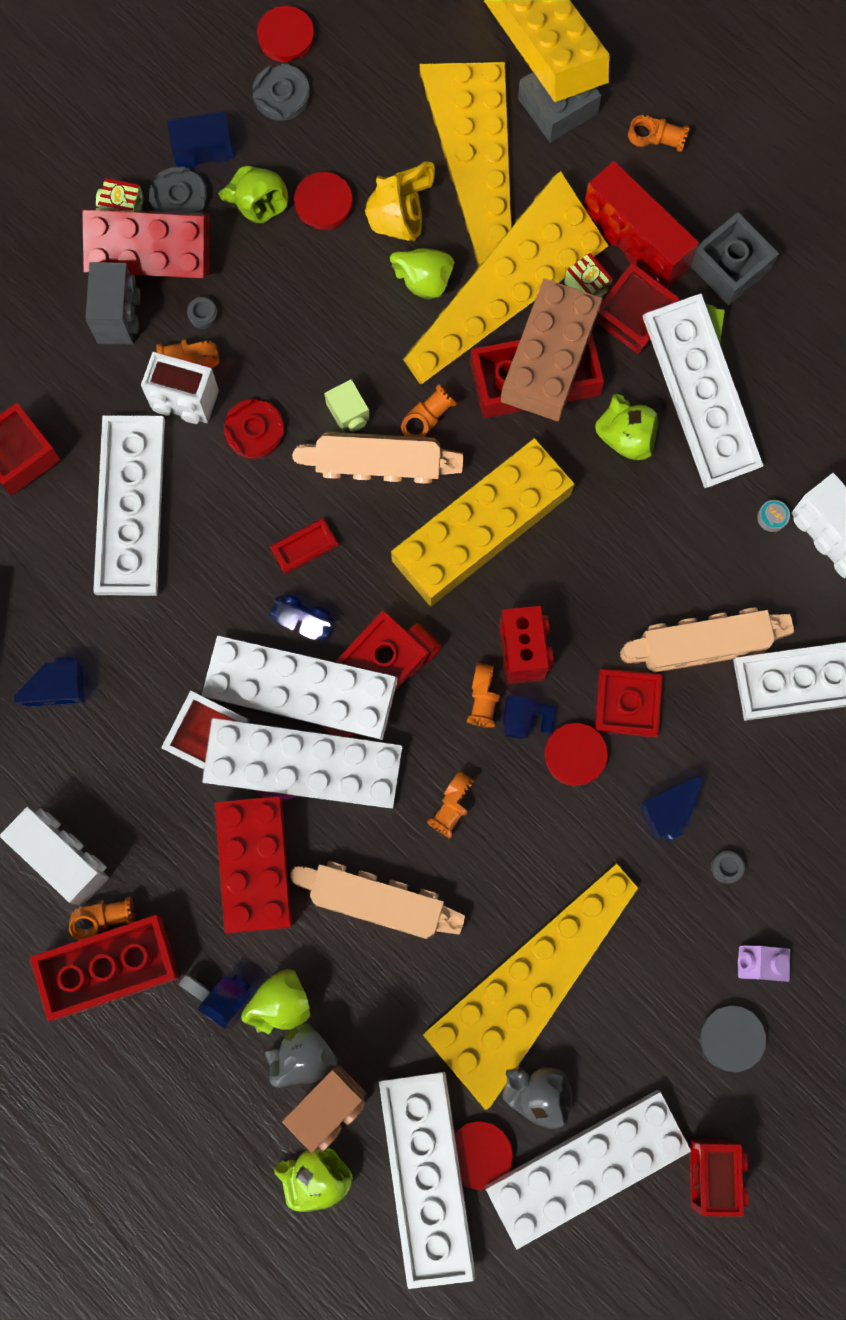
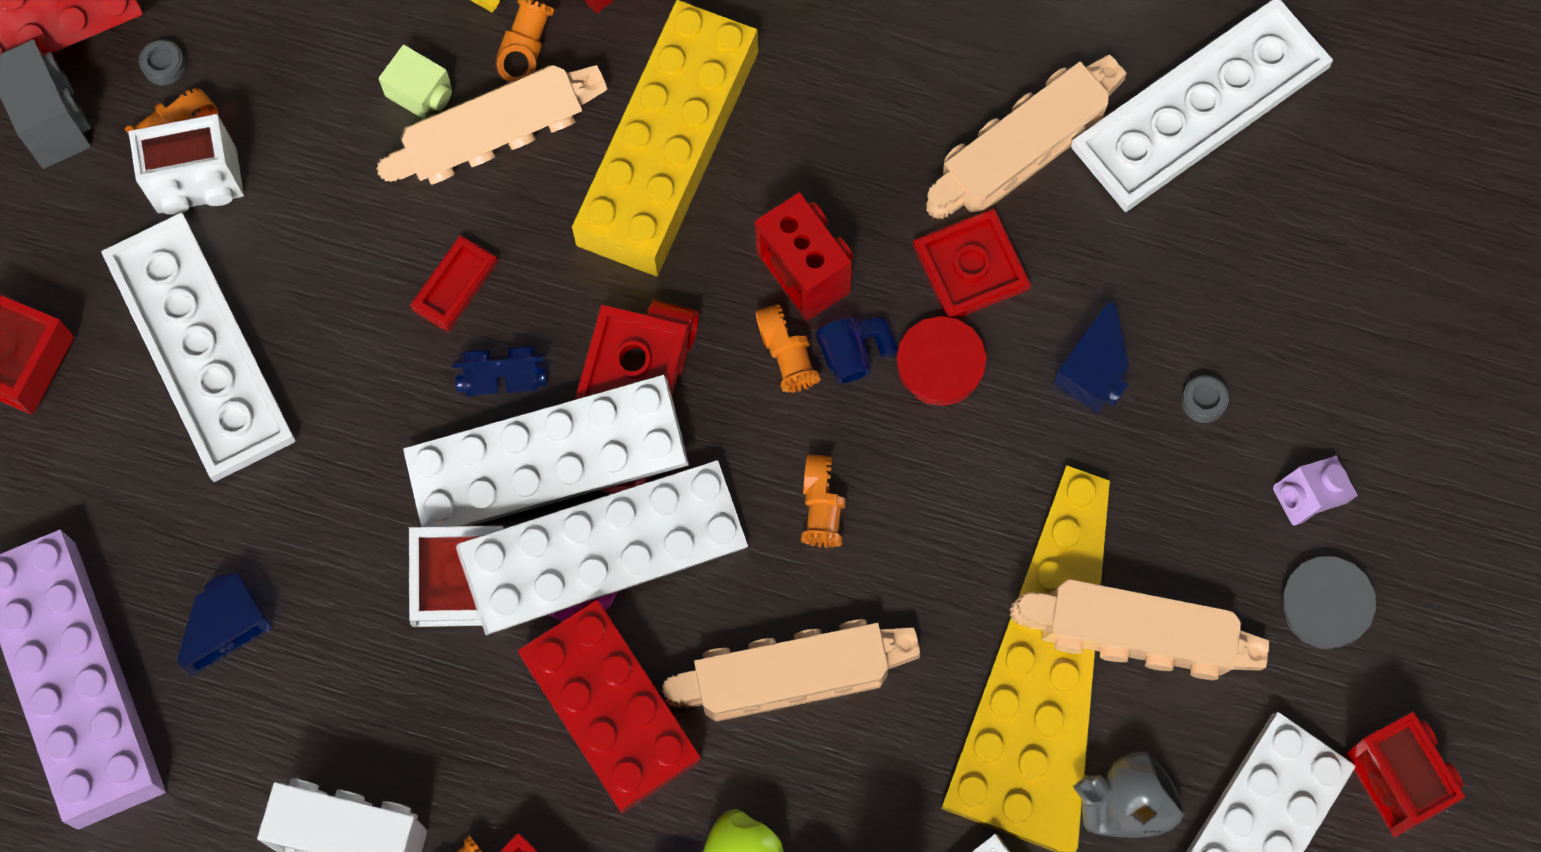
camera: 25 degrees left, 5 degrees down
red tile [224,399,284,459] -> none
none -> light nougat hinge [1009,579,1269,680]

